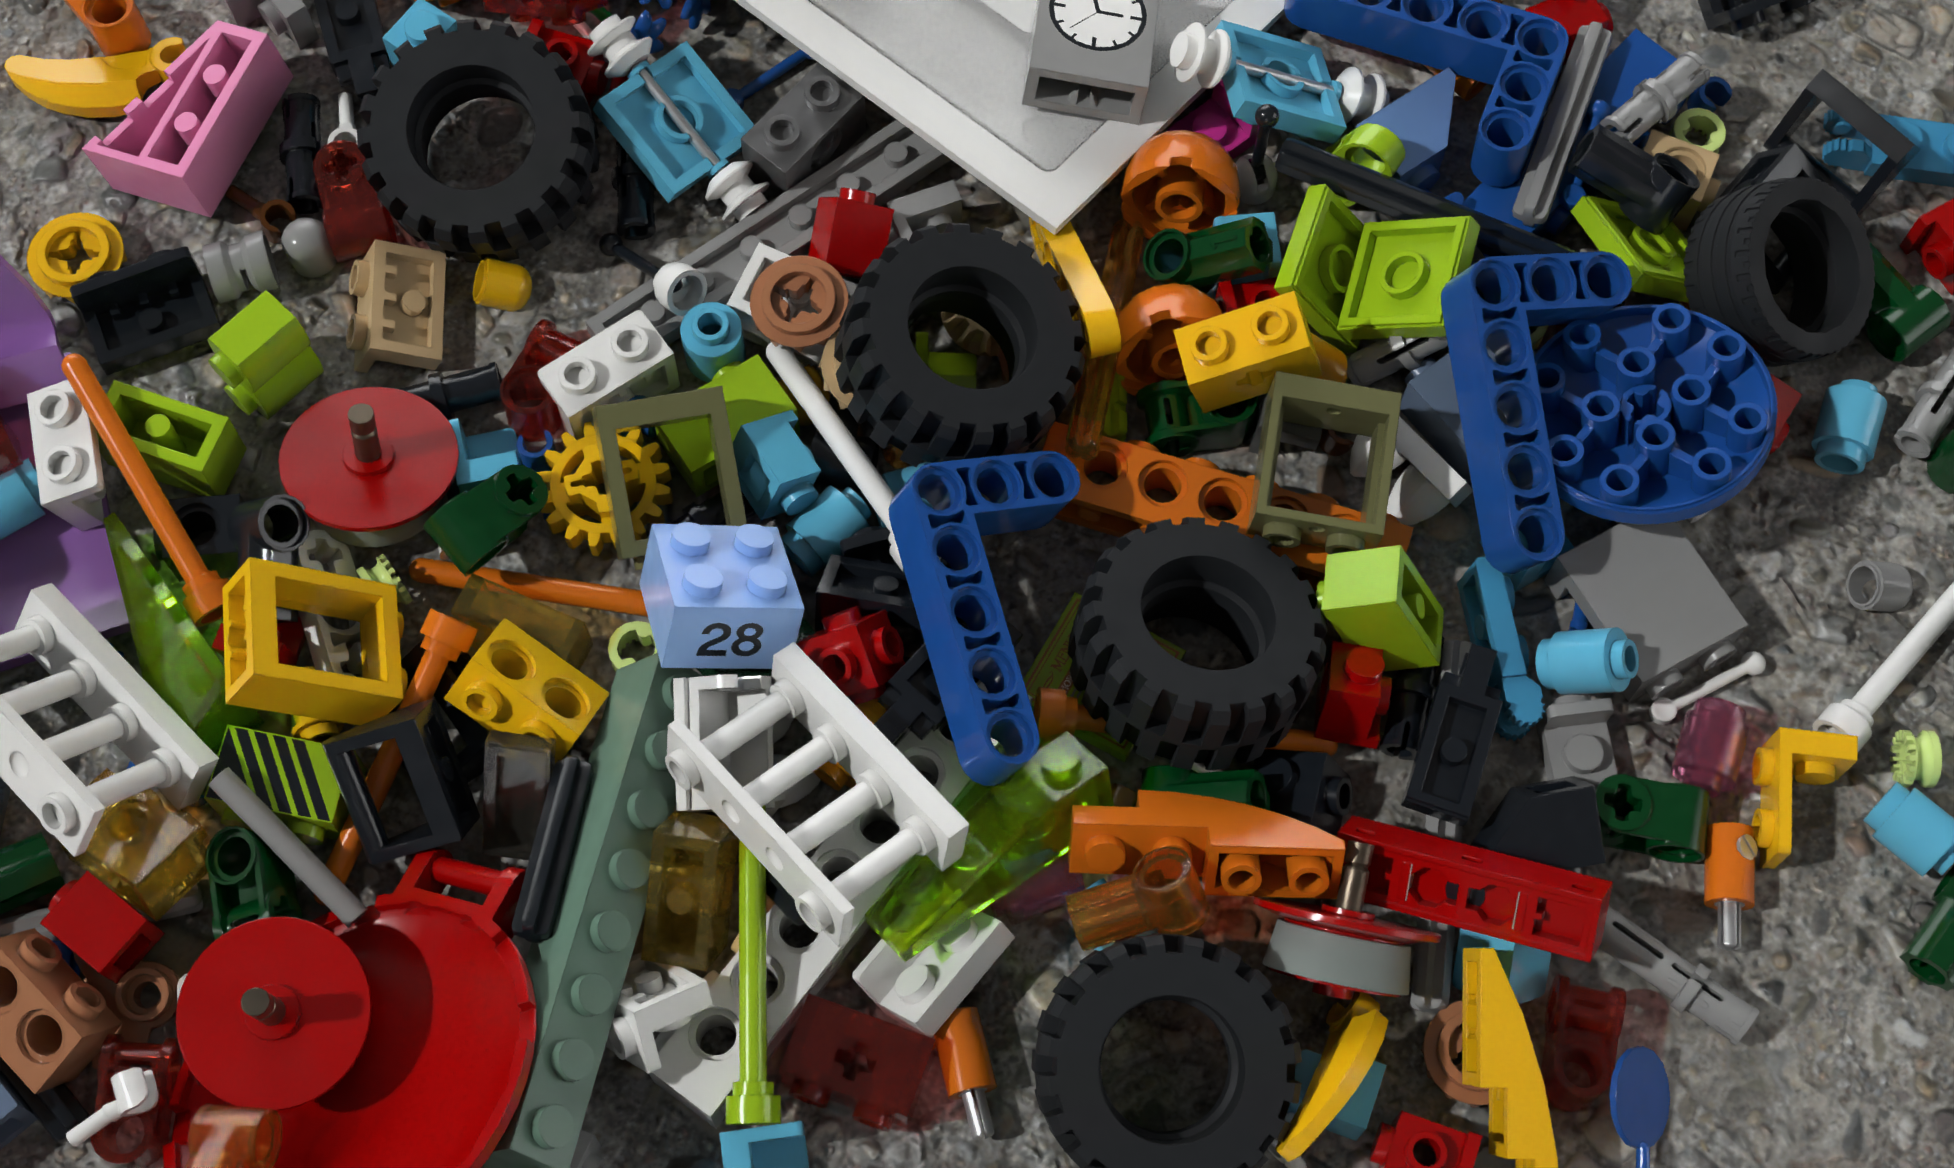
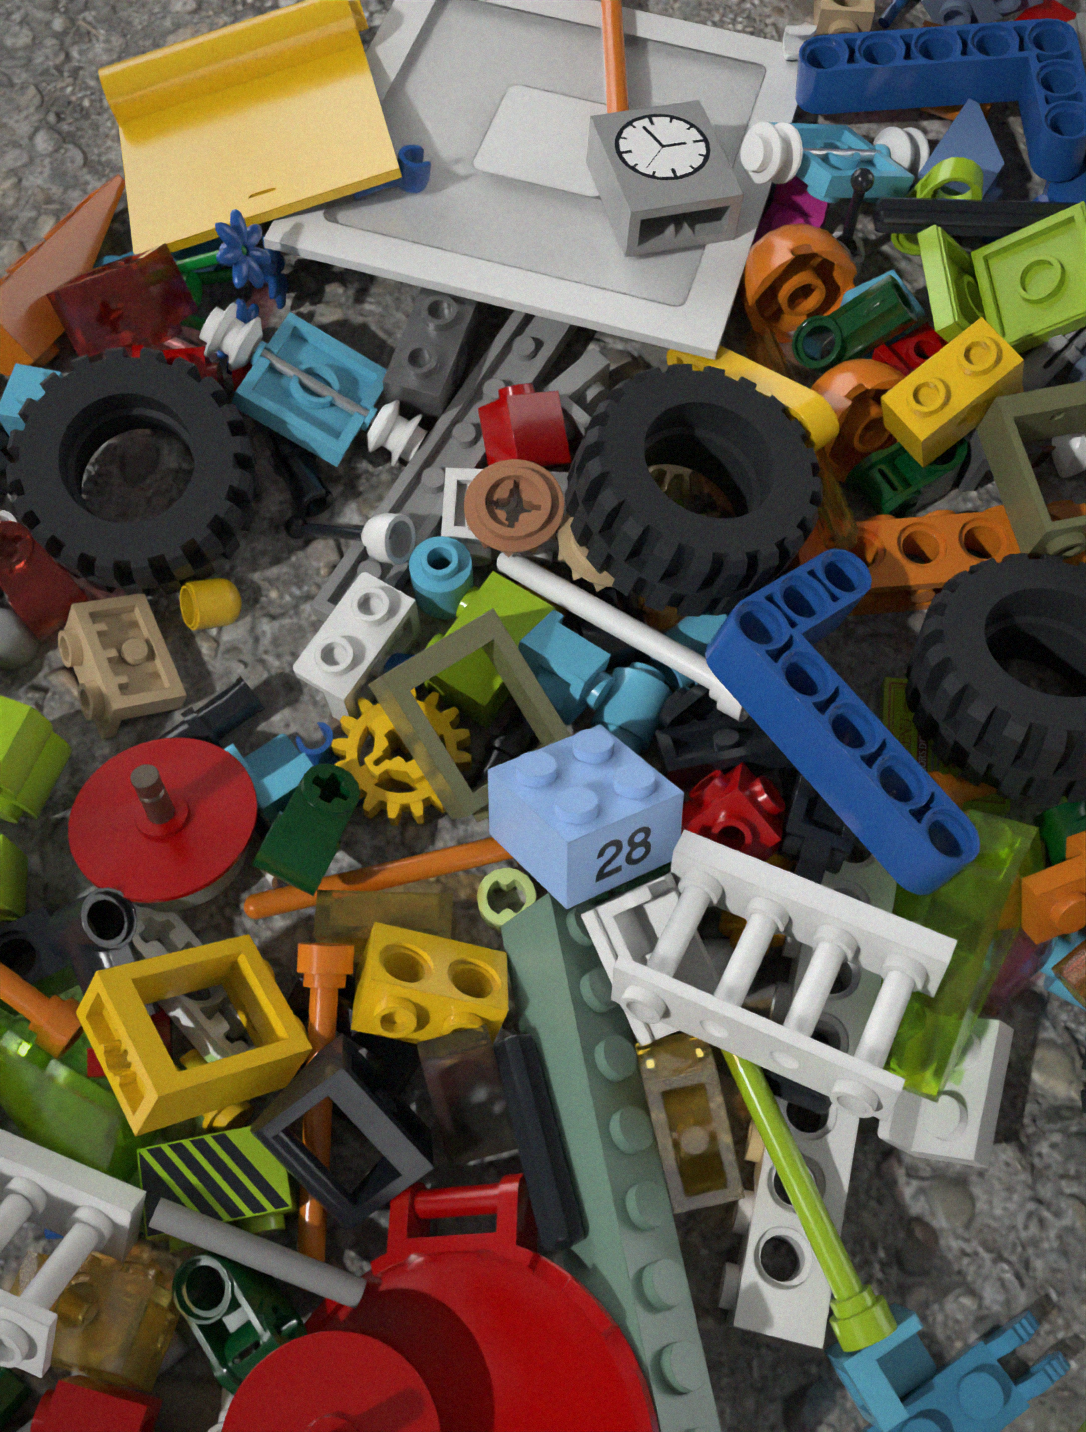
camera: 20 degrees left, 0 degrees up
yellowish green bush [355,554,413,605] -> none
clear red piece [500,319,583,442] -> none
white bracket [605,949,713,1074] -> none
blue hinge [726,49,814,109] -> none
clear red brick [779,994,936,1132] -> none
orange piece [933,1007,997,1140] -> none

